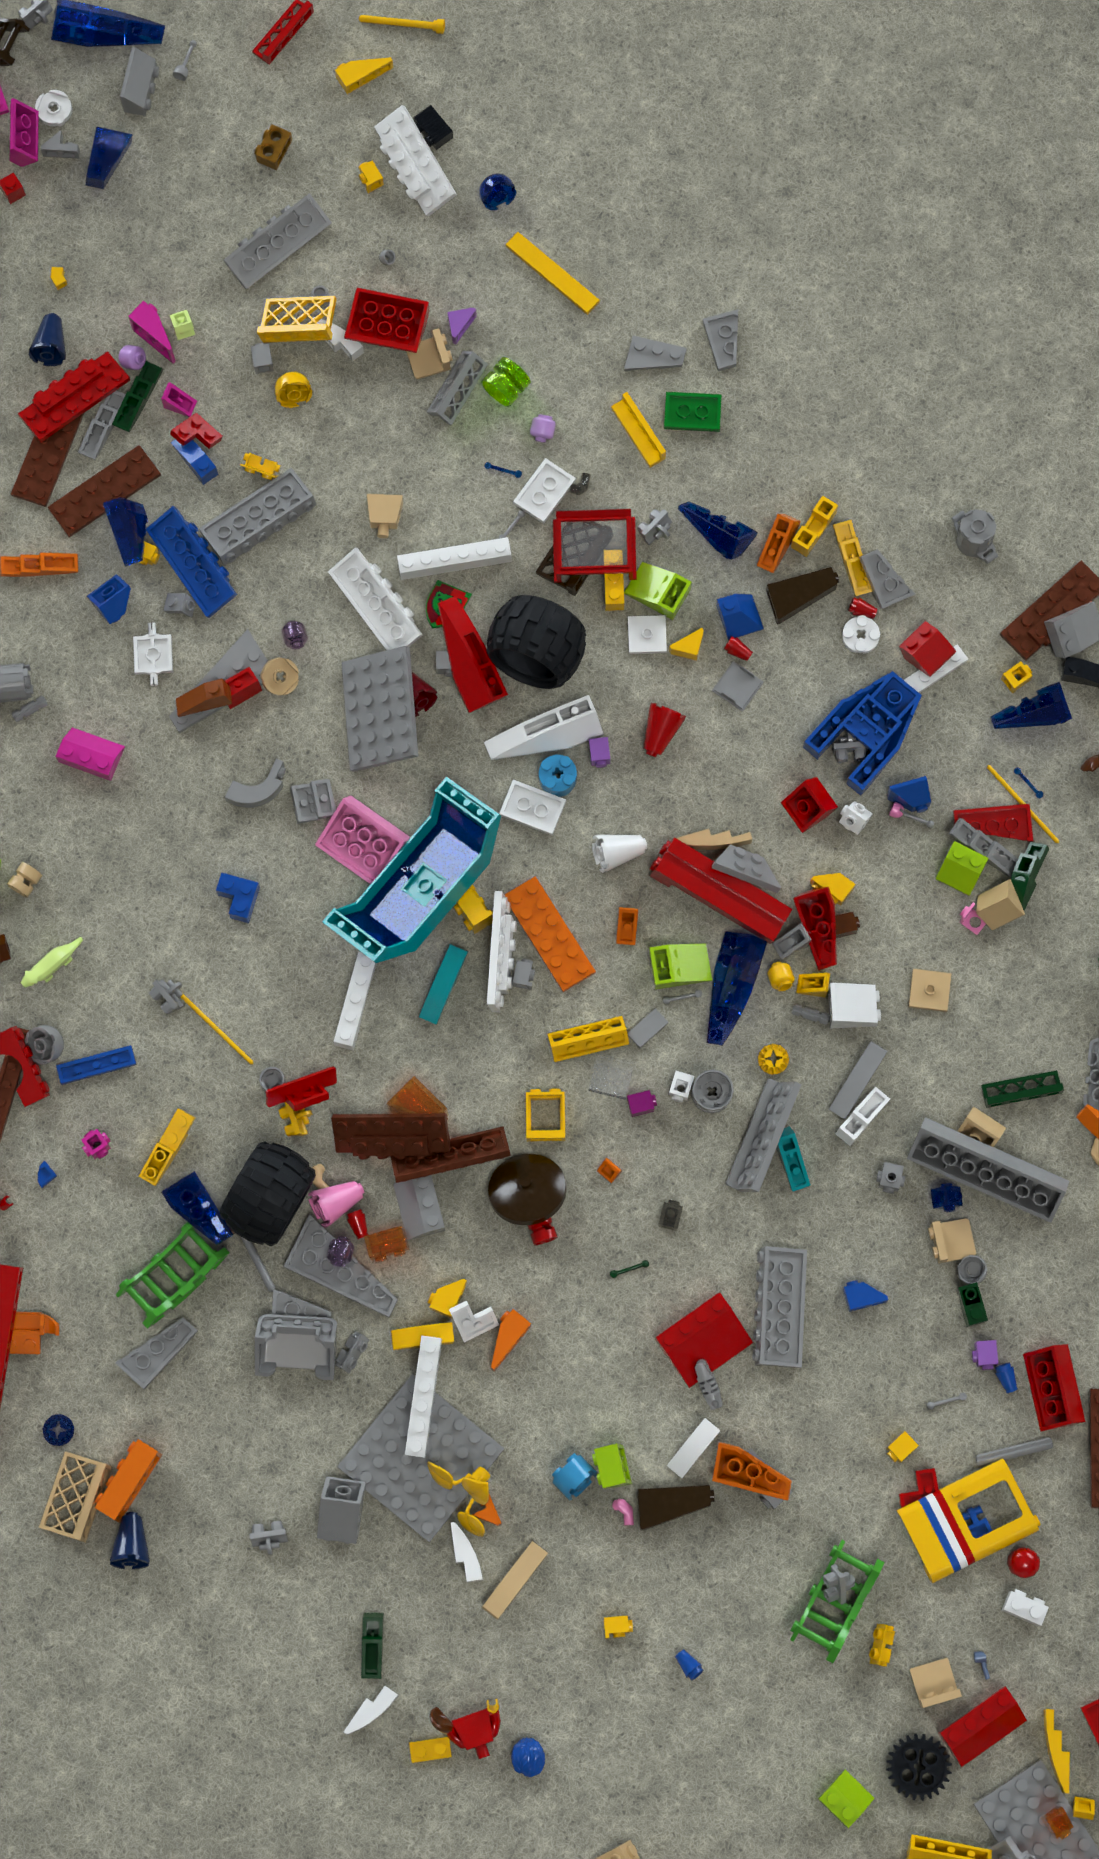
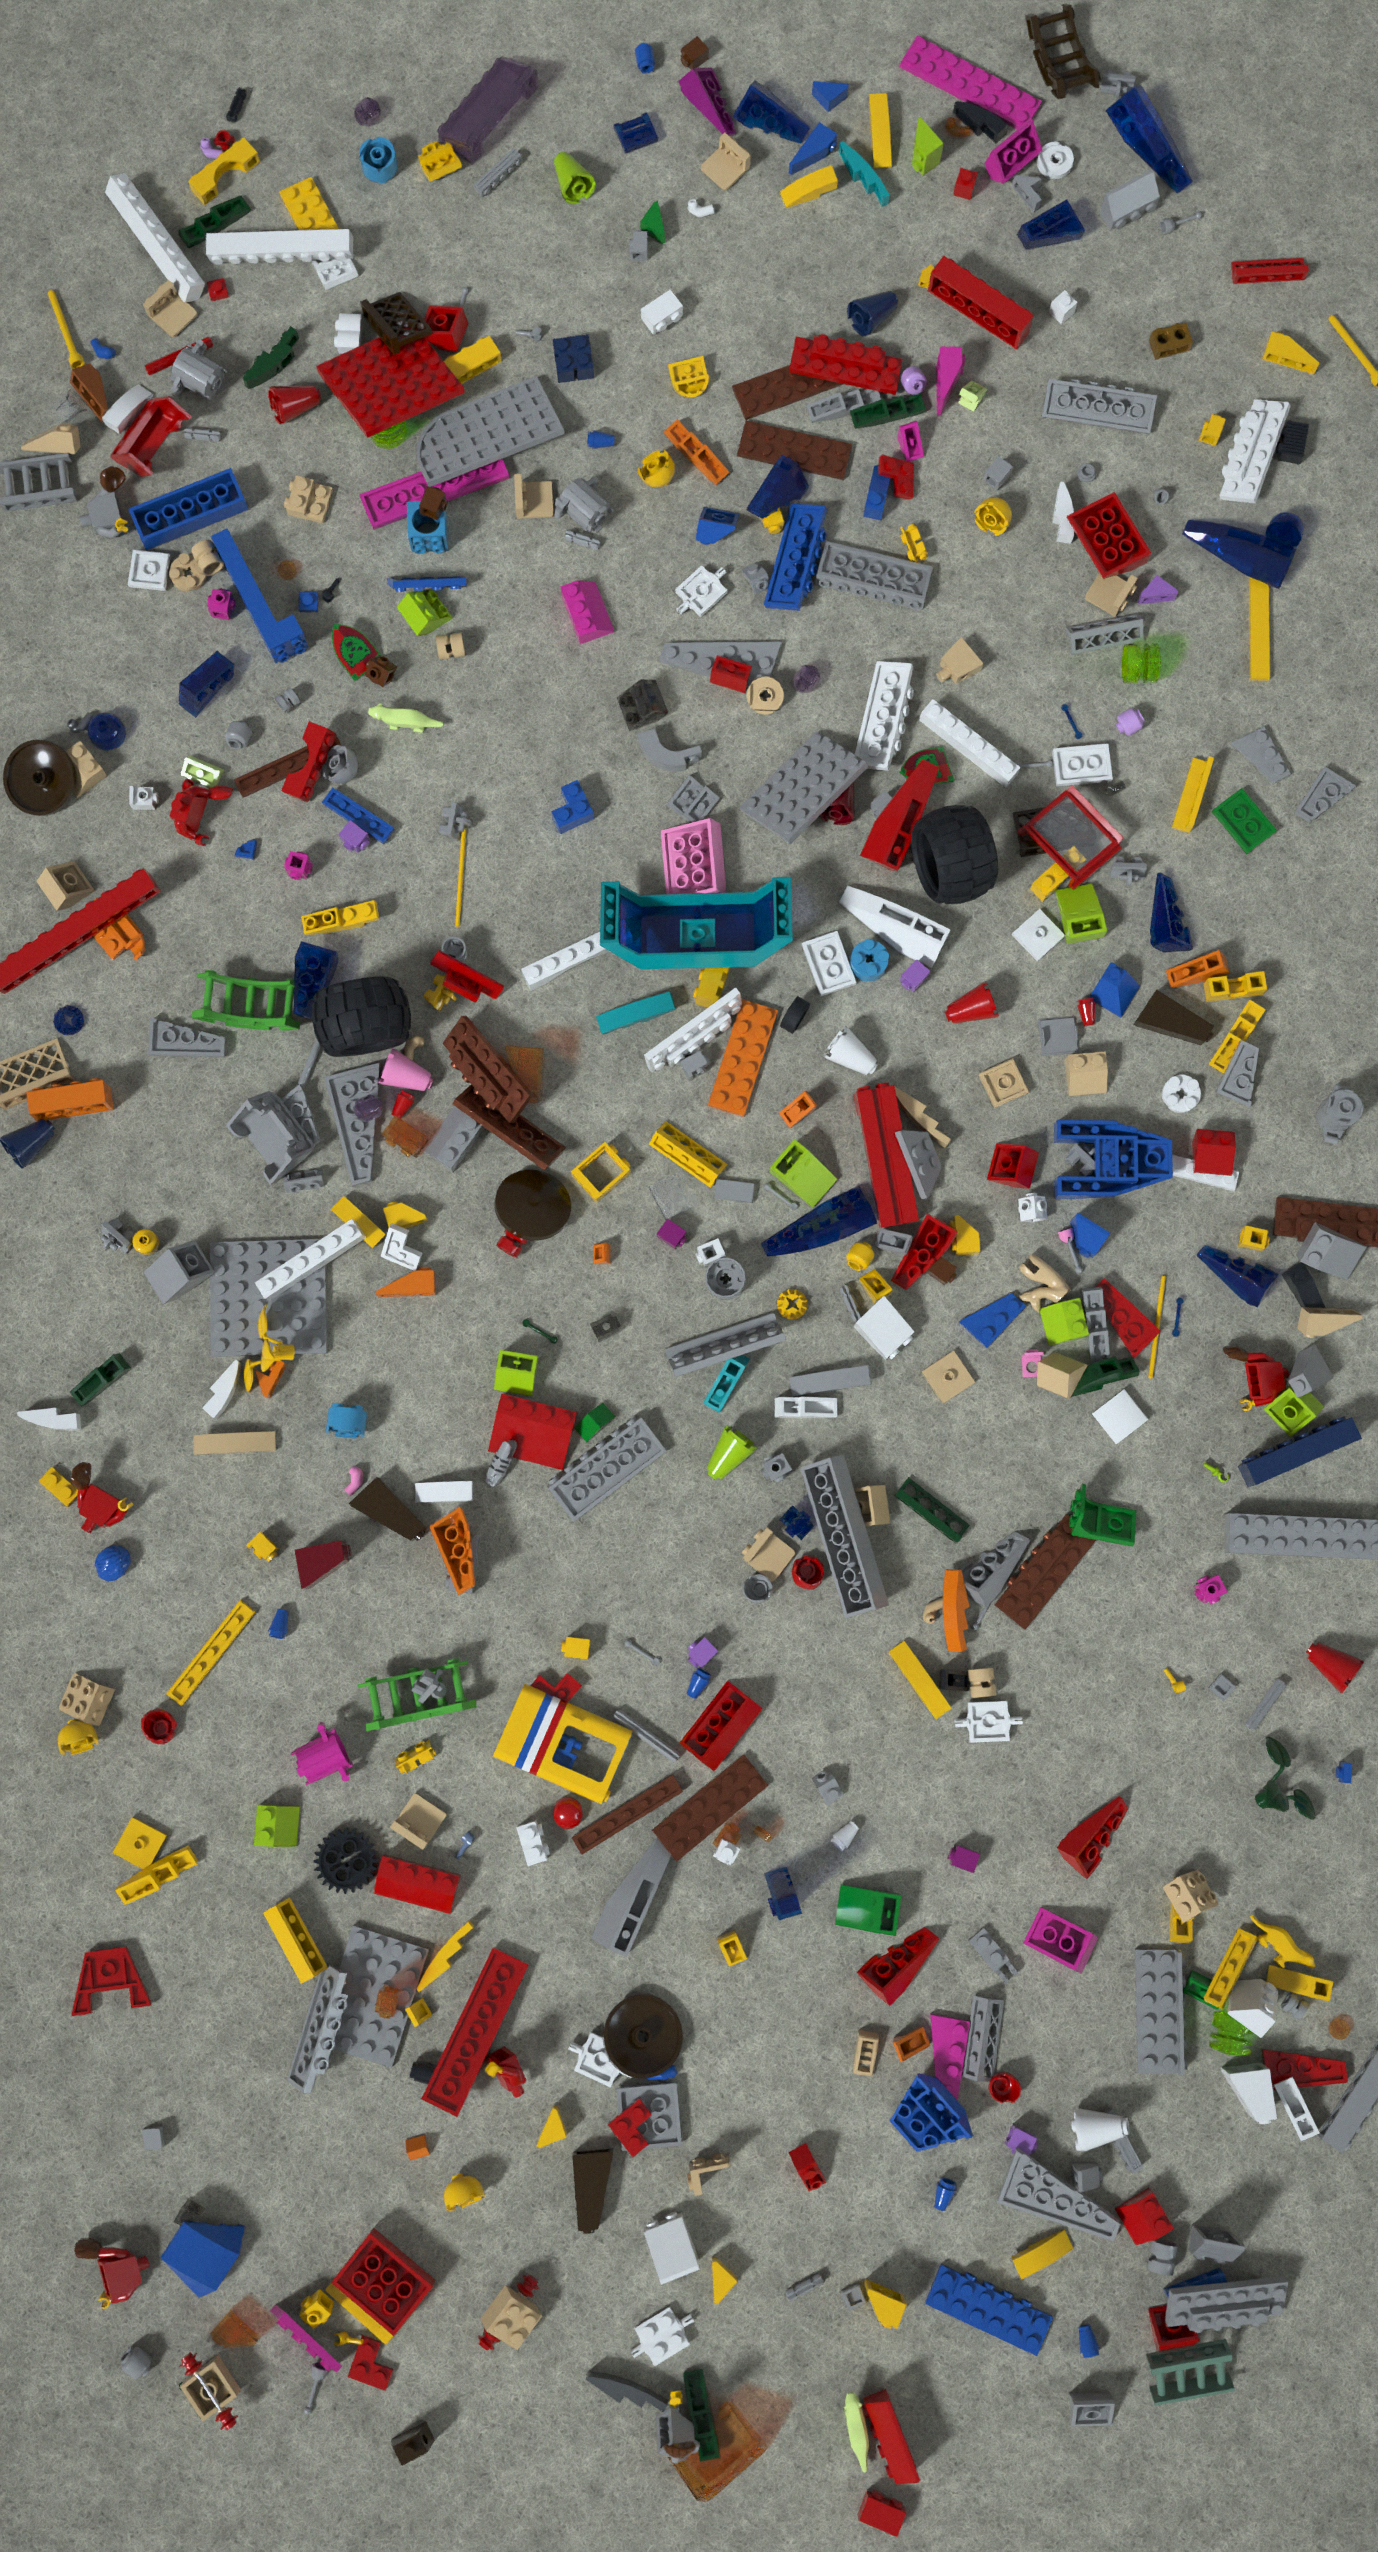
camera: 45 degrees right, 5 degrees up
dark orange slope [176,679,232,717] -> none
yellow fence [257,296,336,343] -> none
lime slope [592,1443,632,1489] -> none
yellow slope [669,628,704,661] -> none
blue slope [843,1280,888,1312] -> none
red cone [848,597,878,619] -> none
dark green slope [958,1282,988,1327] -> none
none -> yellow head [132,1229,160,1255]
none -> red hair [141,1708,177,1745]
none -> yellow tile [166,1600,256,1706]
none -> dark pink container [291,1722,353,1785]
none -> dark red slope [294,1540,352,1589]
none -> medium lavender brick [338,820,370,853]
none -> lime slope [494,1350,539,1396]
none -> copper plate [572,1774,683,1855]
none -> green slope [574,1403,615,1442]
none -> clear smoke slope [617,679,668,731]
none -> yellow cylinder [638,450,675,488]
none -> lime cone [706,1425,757,1480]
none -> black tyre [780,996,810,1034]
none -> red hair [792,1555,824,1590]
none -> red brick [928,256,1034,350]
none -> blue wing [959,1293,1026,1348]
none -> tan plate [978,1058,1029,1109]
none -> tan piece [1017,1253,1071,1312]
none -> white brick [1049,290,1078,325]
none -> tan slope [1065,1051,1108,1096]
none -> white slope [1092,1389,1148,1444]
none -> clear blue wedge [1182,520,1296,589]

